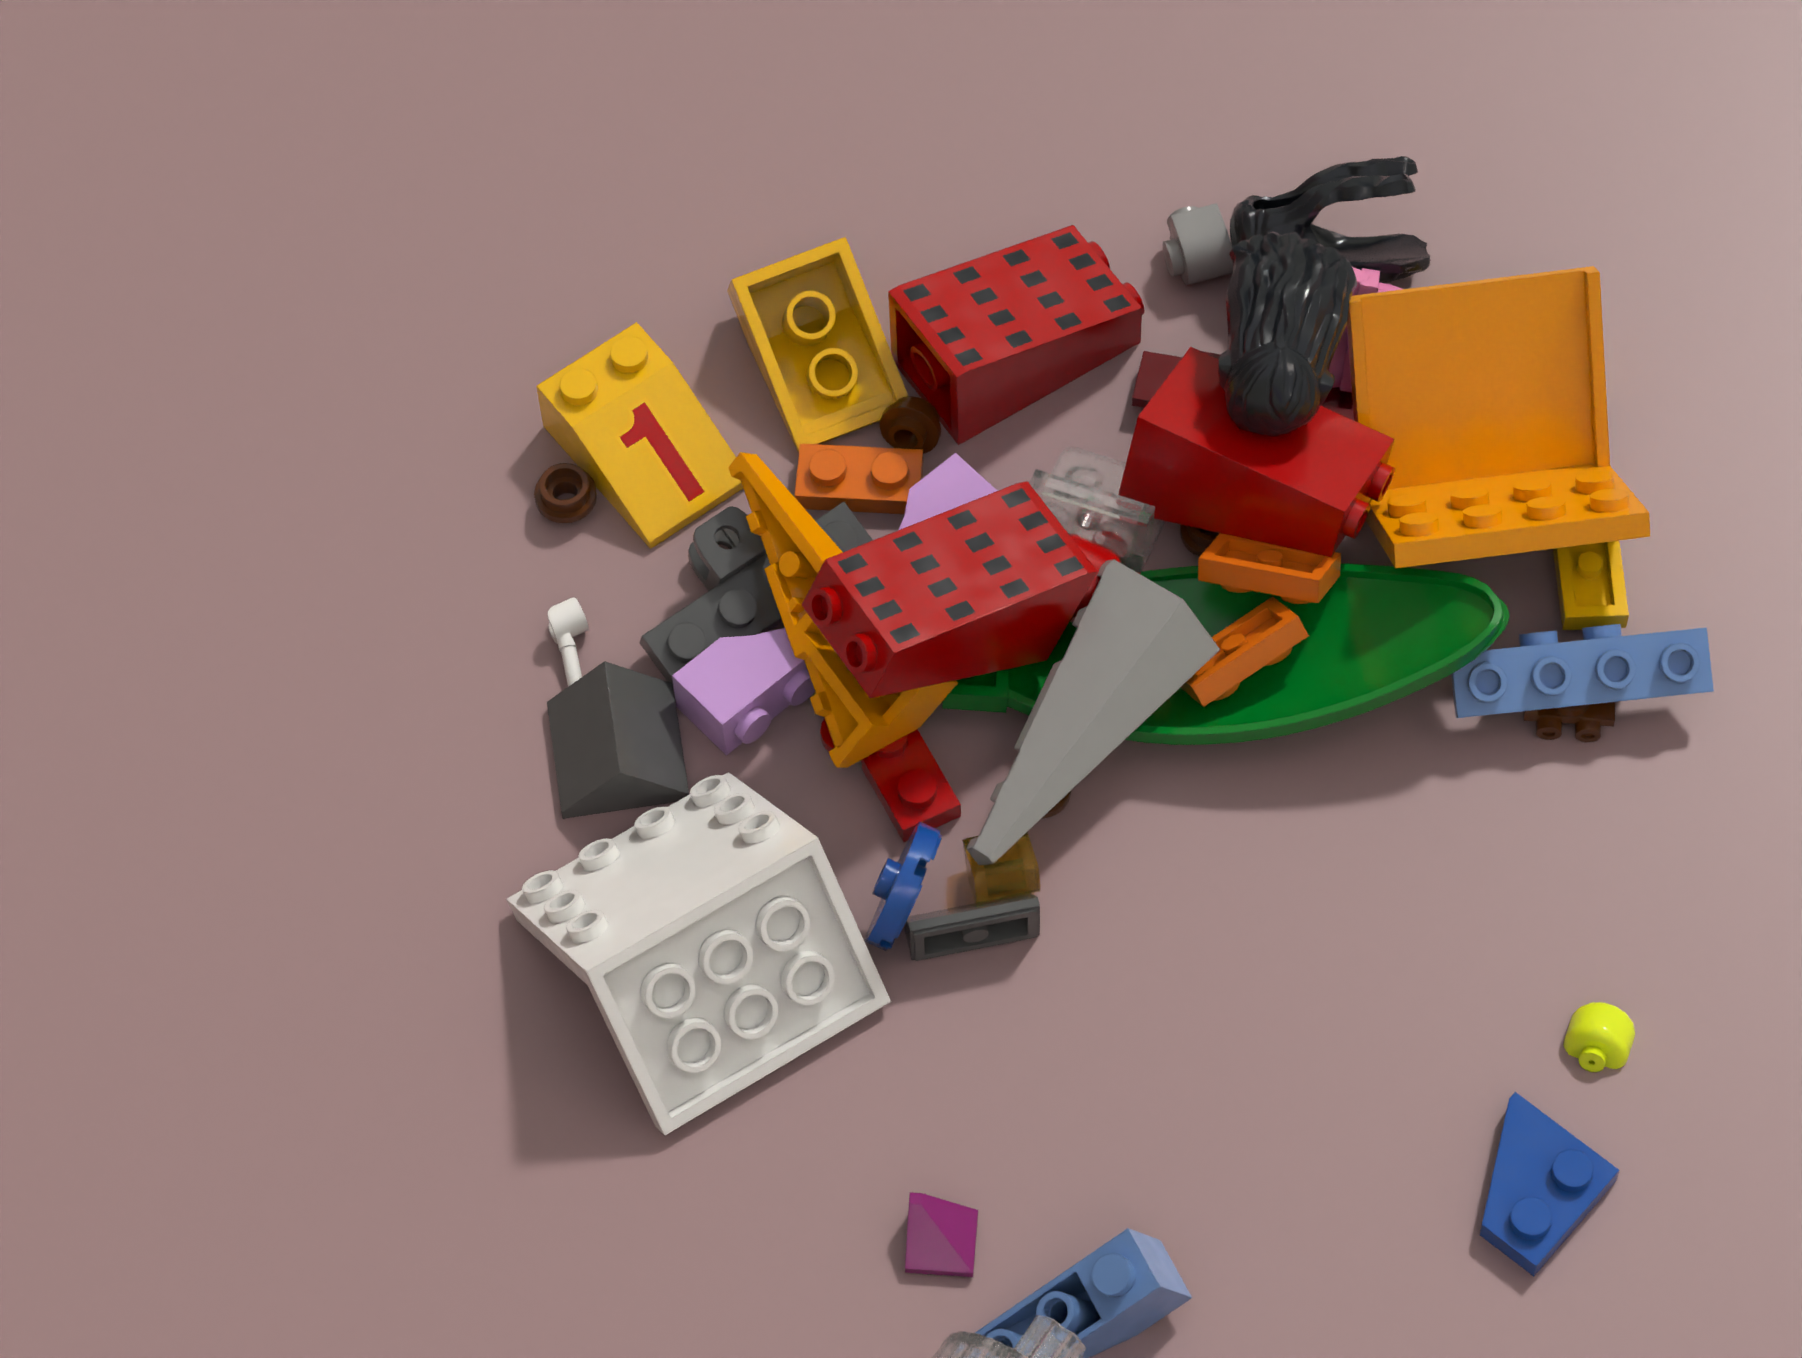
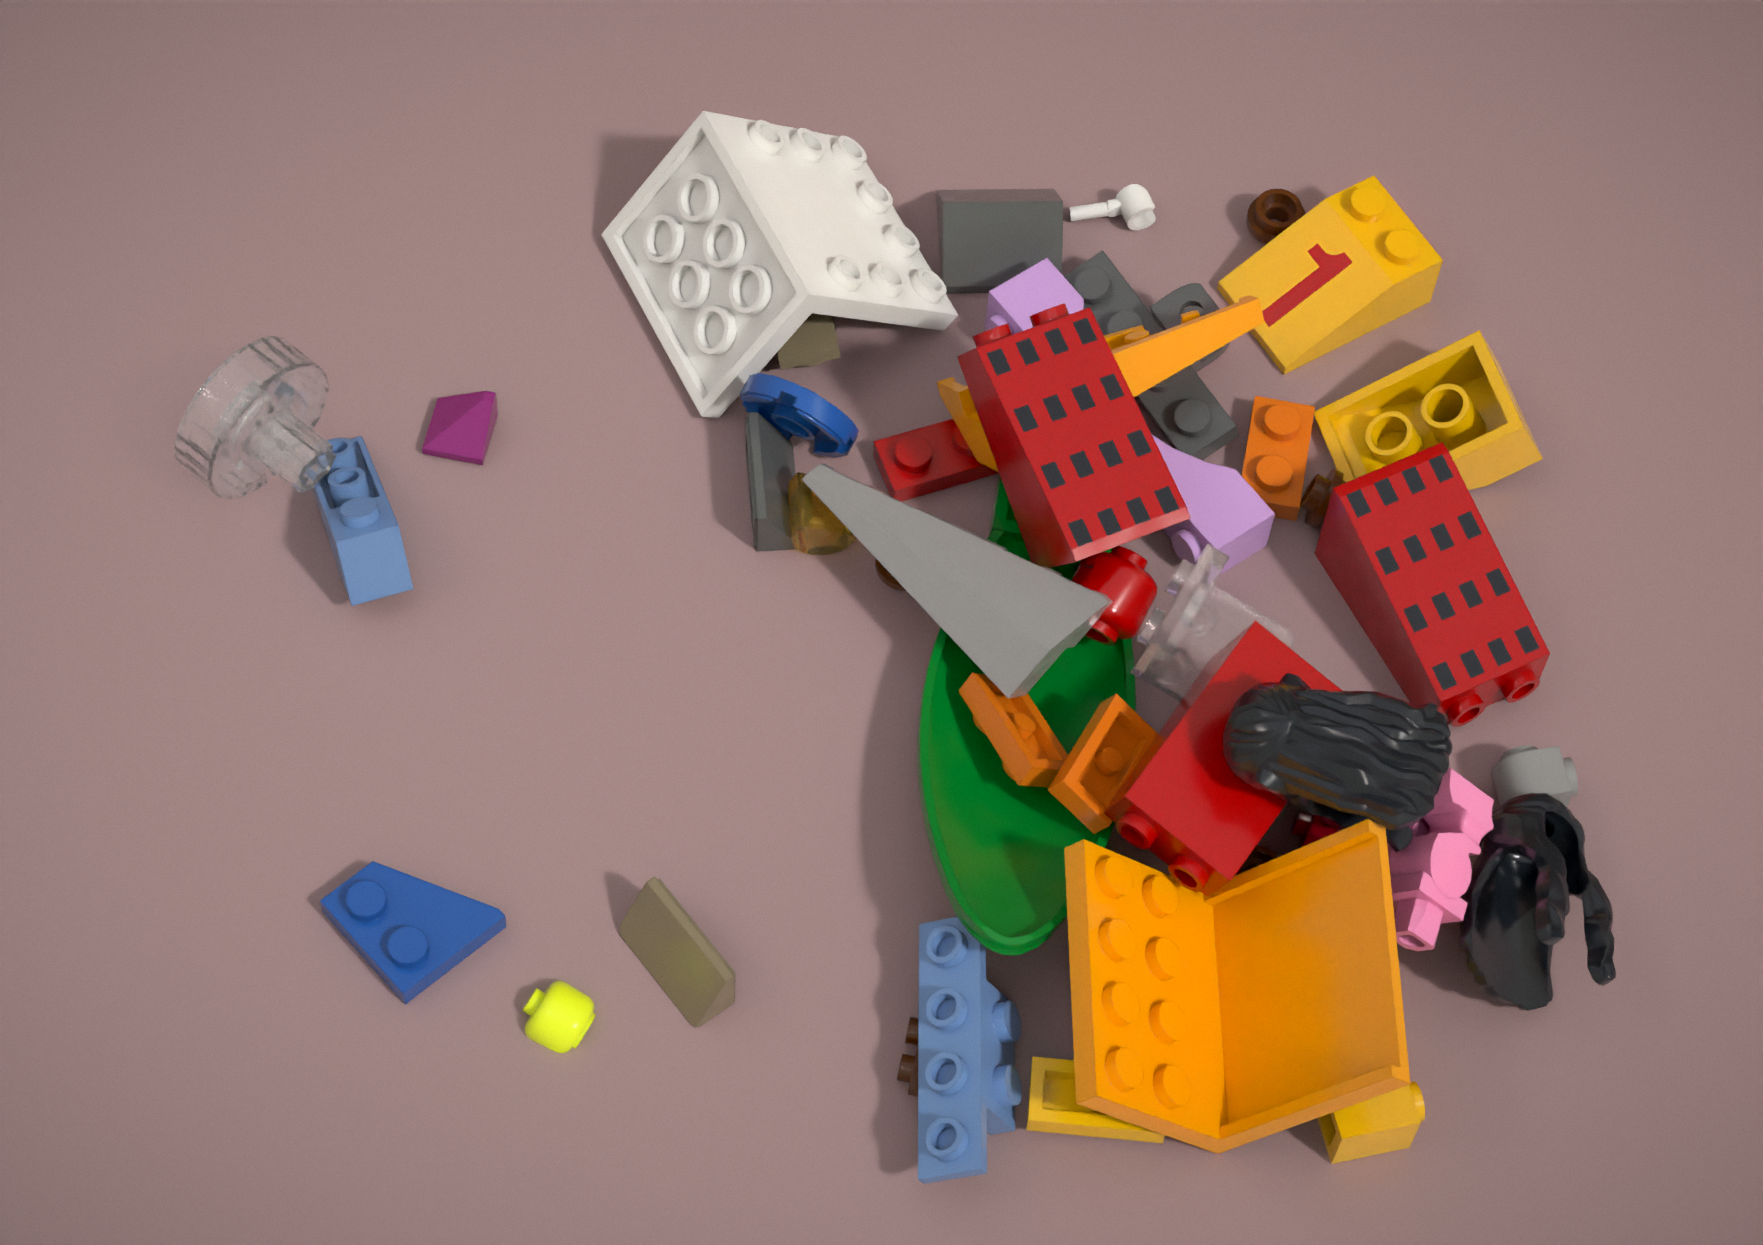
camera: 90 degrees right, 0 degrees up
none -> dark tan slope [619,876,735,1028]

